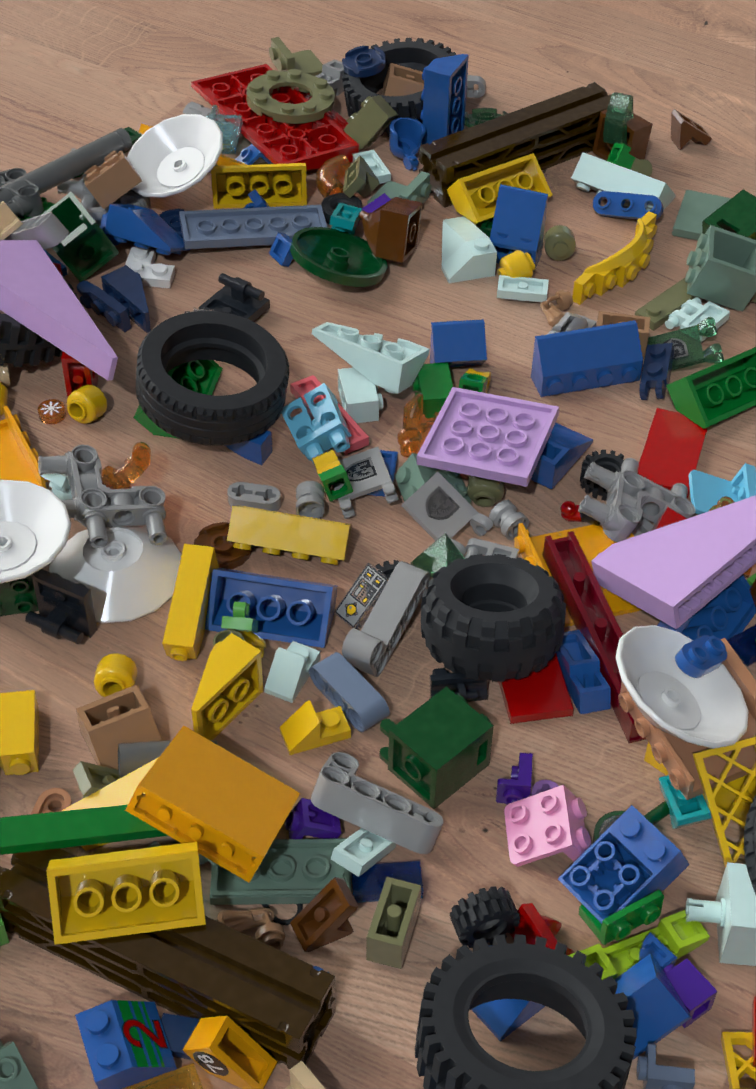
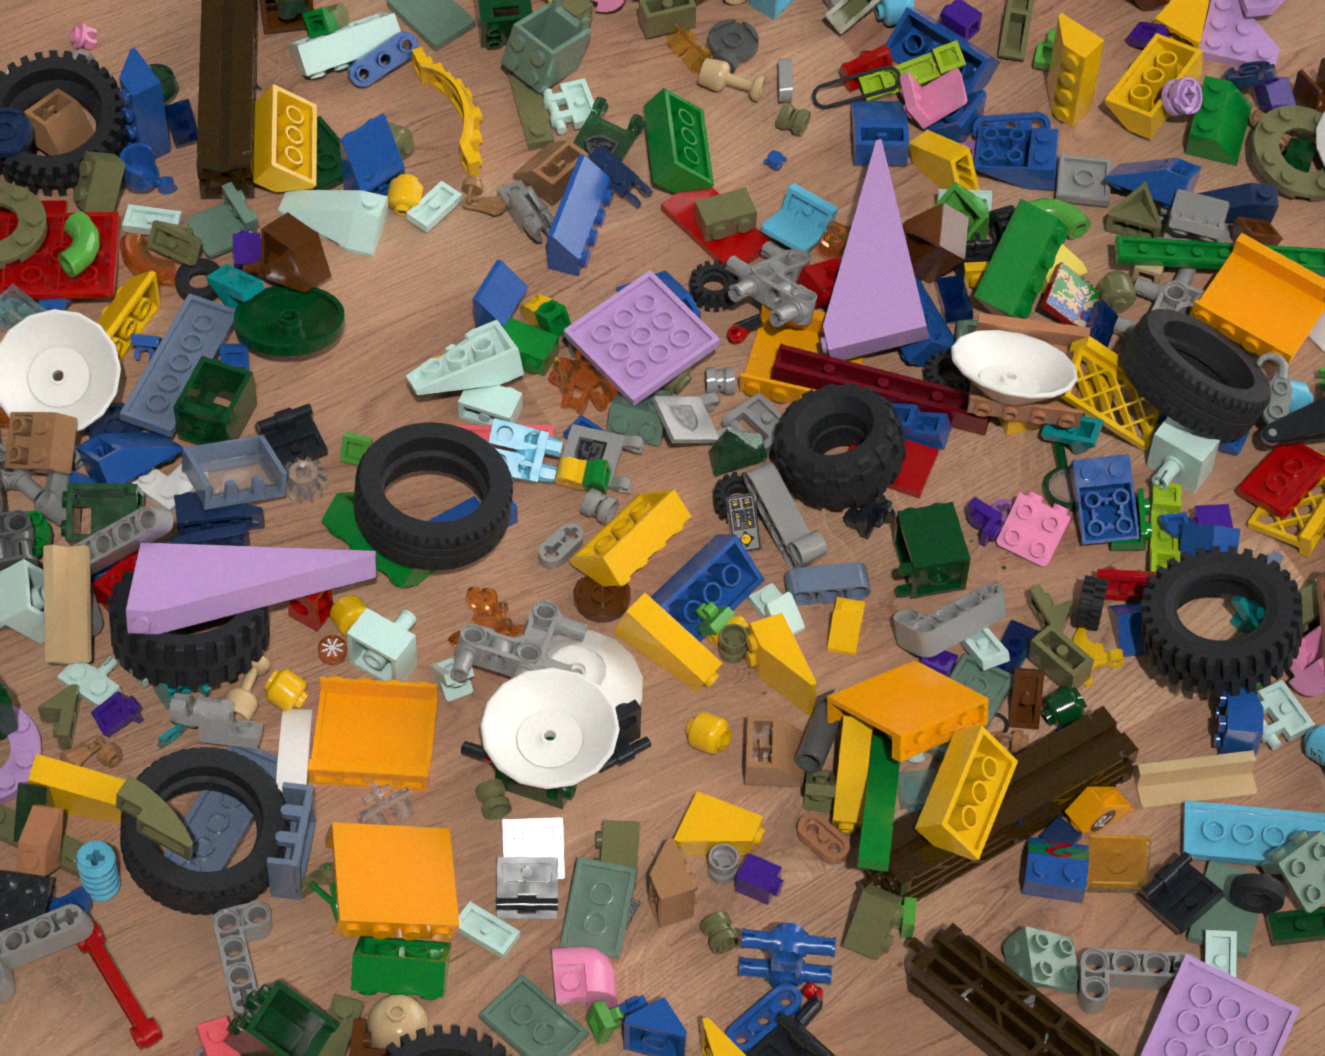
camera: 60 degrees left, 10 degrees up
blue plate [675,635,727,678] -> none
none -> bright green cylinder [58,211,100,278]
none -> bright pink plate [70,23,97,49]
none -> dark green container [173,356,257,445]
none -> sand blue window [181,435,287,510]
none -> light aqua brick [347,608,418,682]
none -> olive brick [694,187,757,242]
none -> olive slope [1026,584,1074,633]
none -> dark green head [1041,685,1087,728]
none -> yellow piece [1073,627,1124,687]

